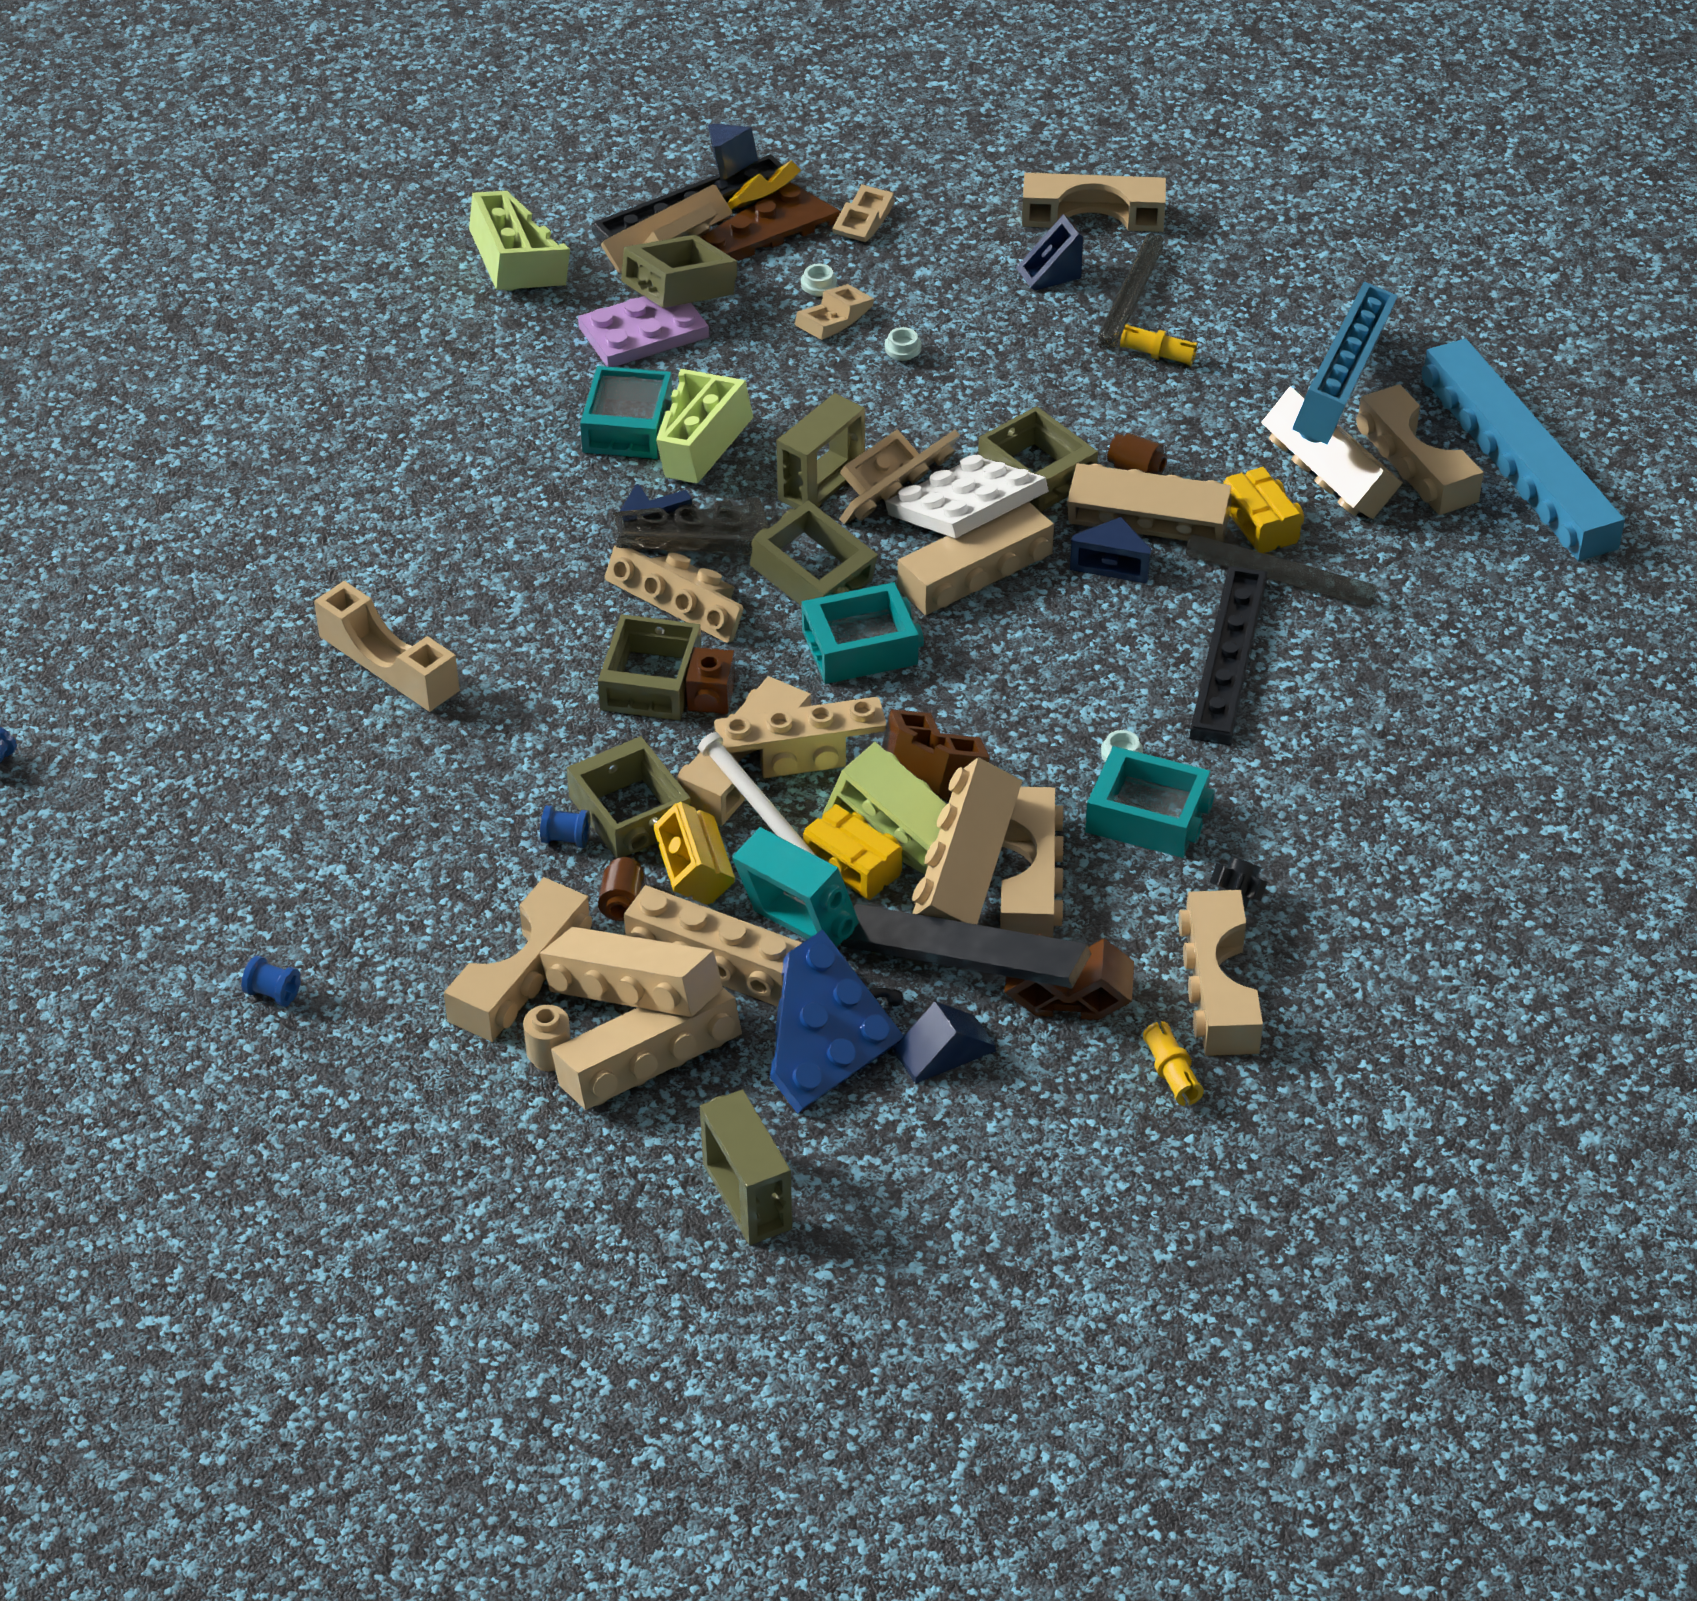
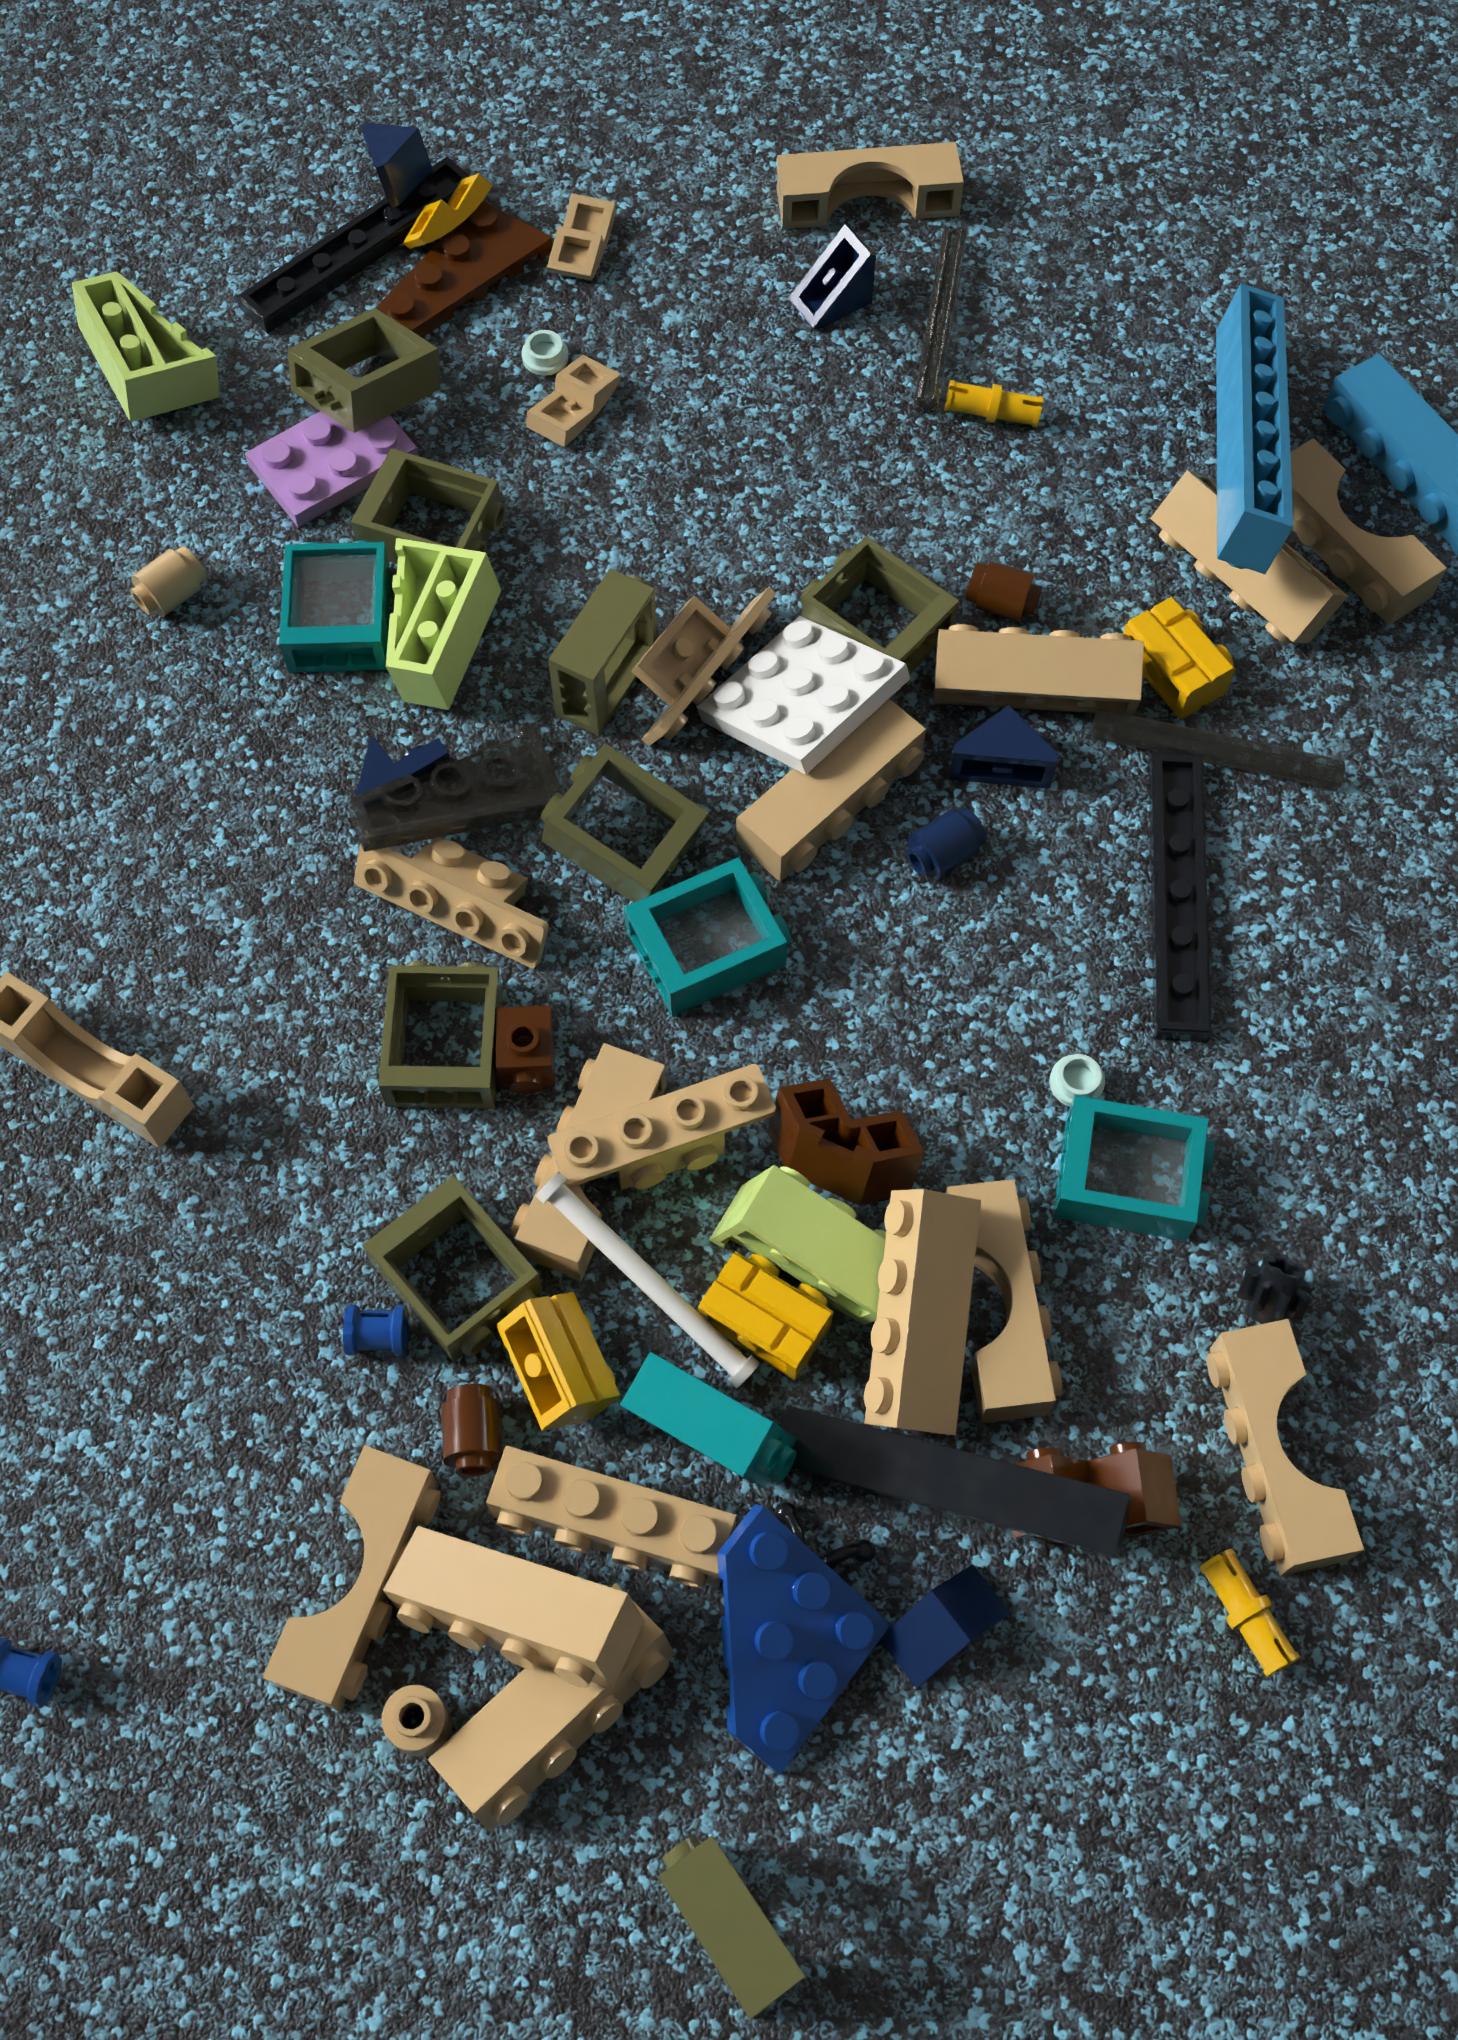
camera: 10 degrees left, 20 degrees up
tan bracket [601,185,732,273] -> none
light aqua plate [885,327,921,361] -> none
none -> tan brick [130,546,207,617]
none -> olive window [351,448,506,564]
none -> dark blue brick [906,808,986,880]

